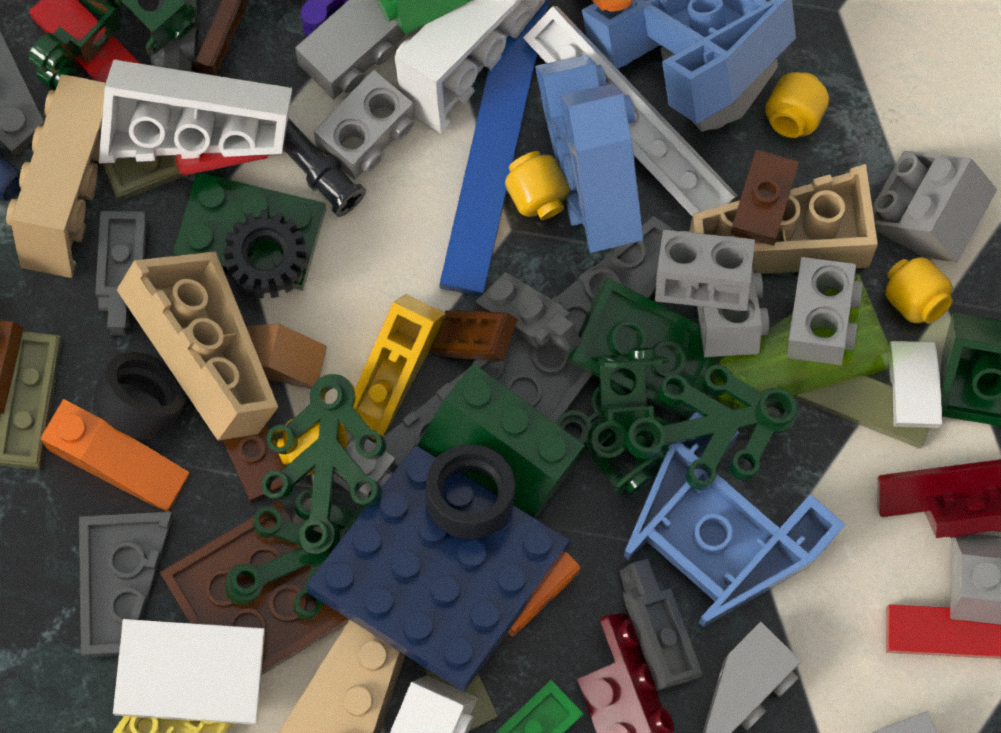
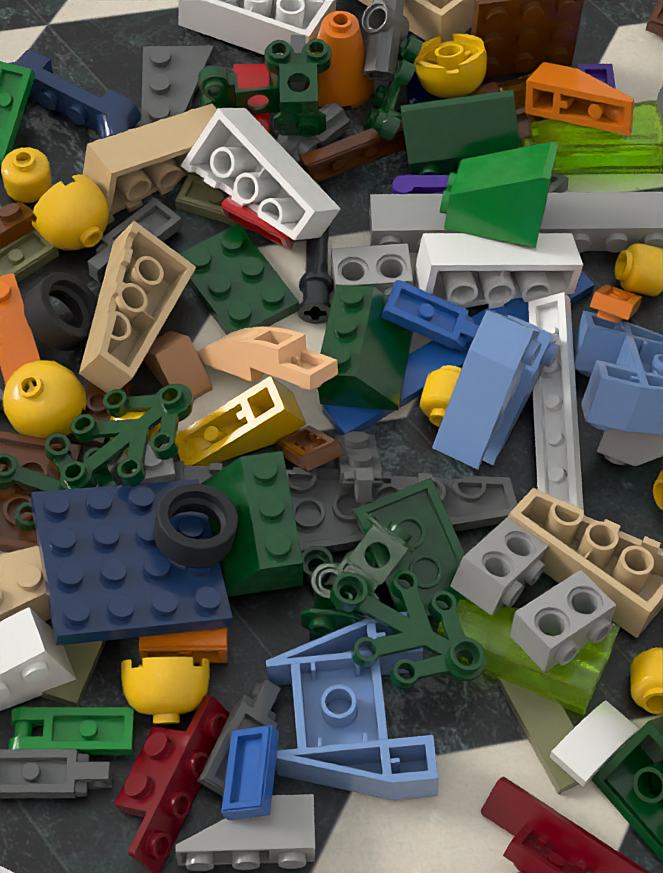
camera: 45 degrees right, 15 degrees down
black tyre [224,210,308,298] -> none
light grey brick [655,230,755,311] -> none
reddish brown plate [731,150,799,246] -> none
none -> yellow cylinder [2,360,87,439]
none -> yellow cylinder [32,174,110,251]
none -> yellow cylinder [121,657,210,724]
none -> light nougat slope [196,327,338,390]
none -> blue tile [221,725,279,820]
none -> dark green slope [318,284,414,411]
none -> blue hinge [381,280,479,351]

